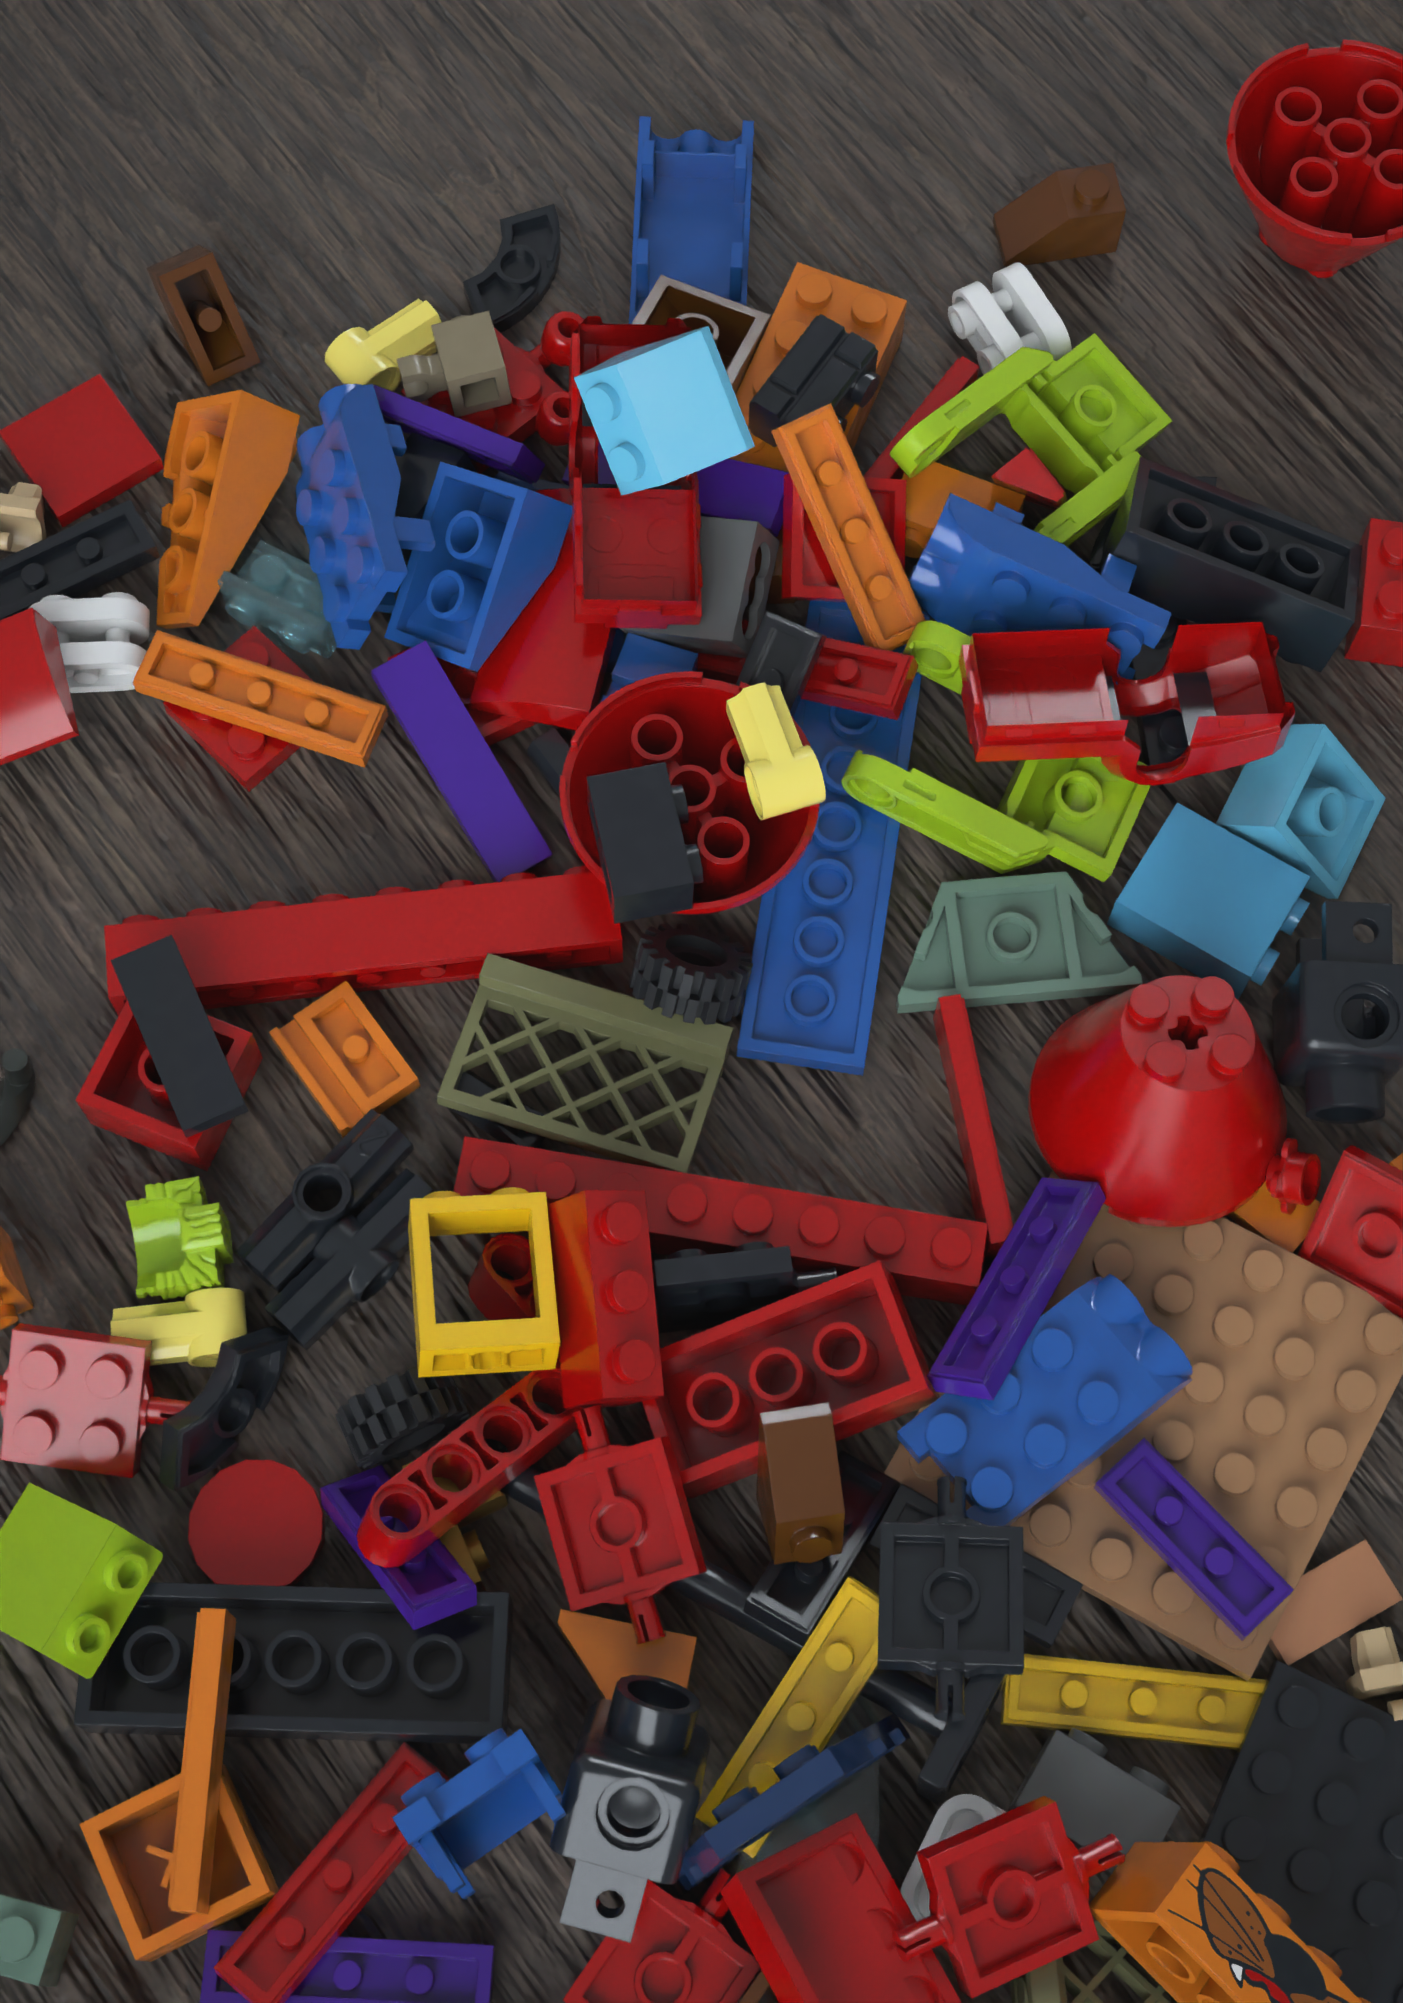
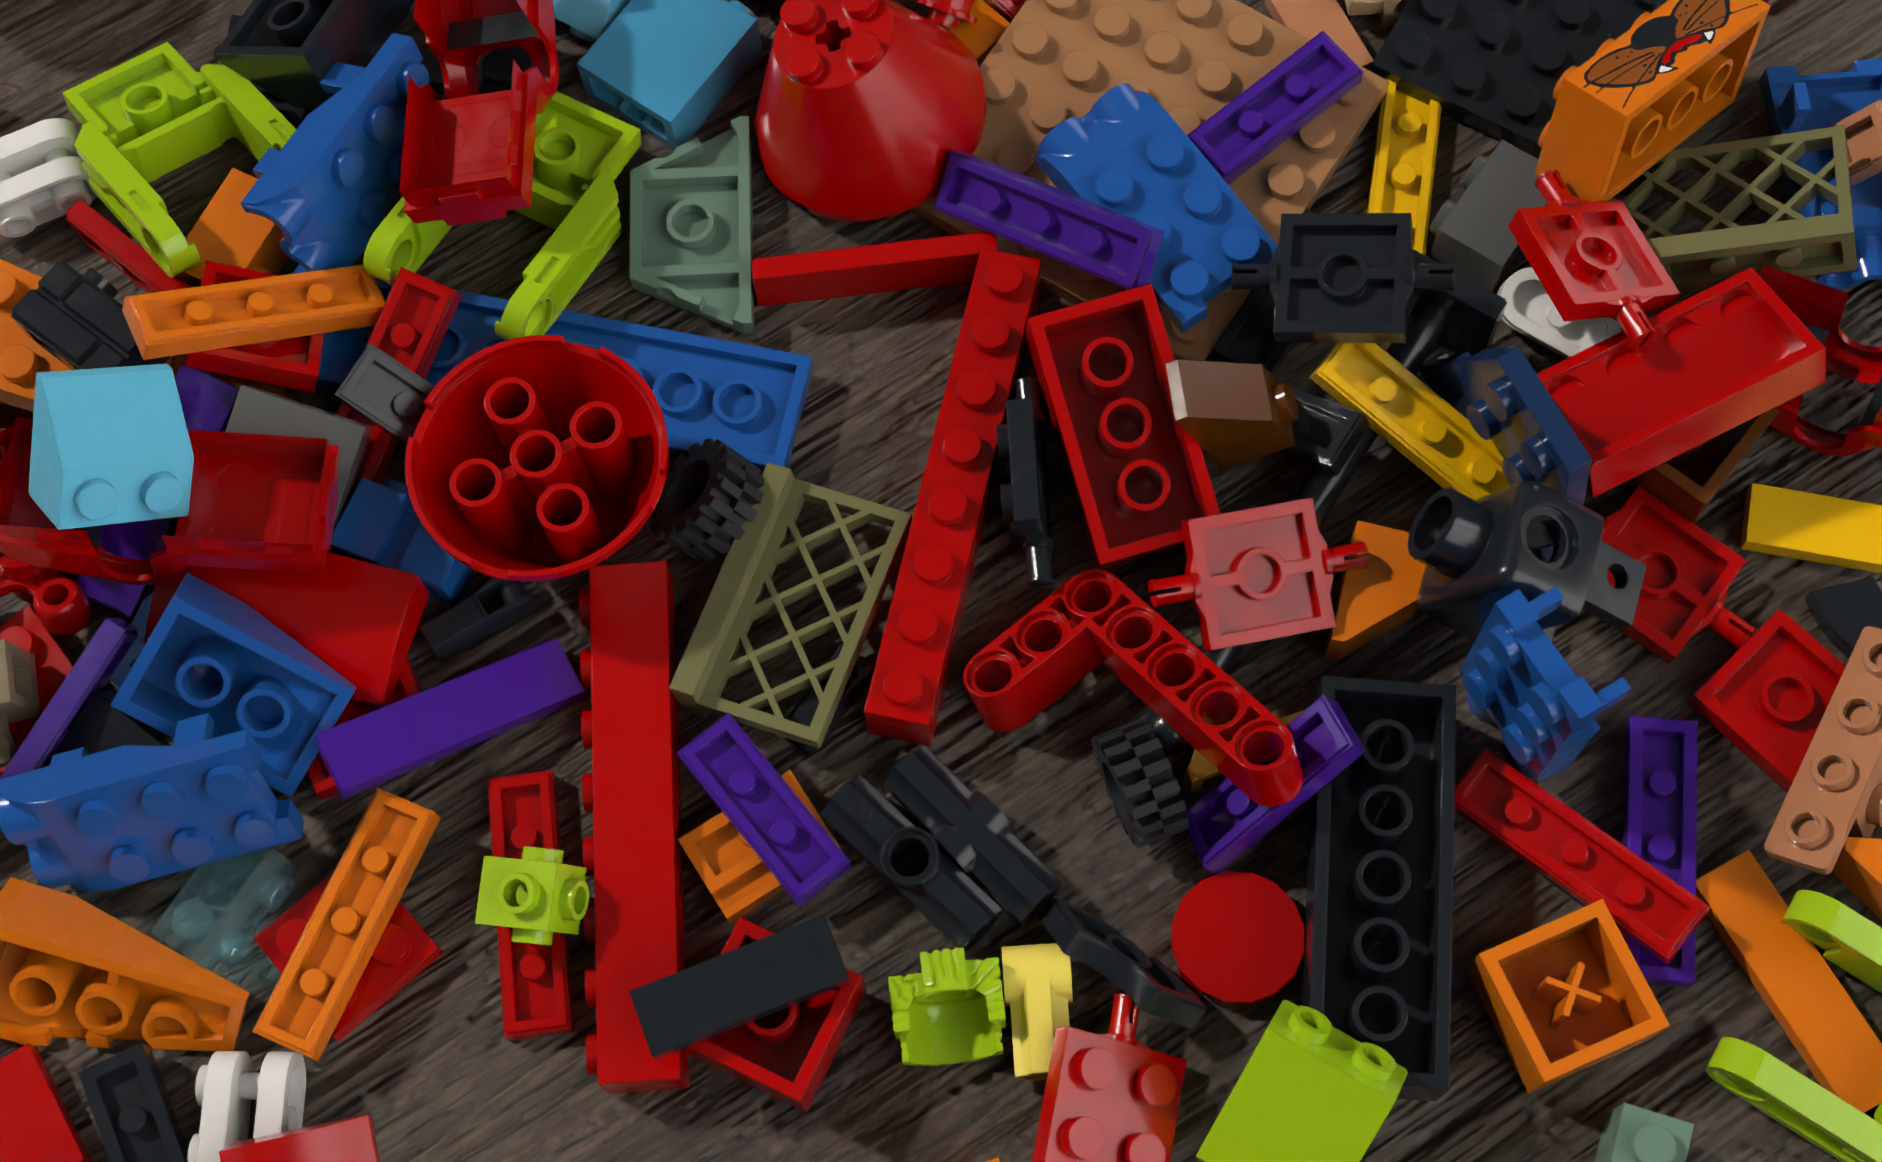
camera: 80 degrees left, 0 degrees up
orange tile [168,1608,236,1914] -> none
yellow window [408,1187,560,1378] -> none
red brick [547,1190,664,1409] -> none
black brick [587,762,703,924] -> none
light yellow piece [726,682,826,820] -> none
red slope [991,447,1068,511] -> none
none -> lime brick [475,846,589,946]
none -> red tile [487,770,575,1041]
none -> dark purple tile [677,713,852,908]

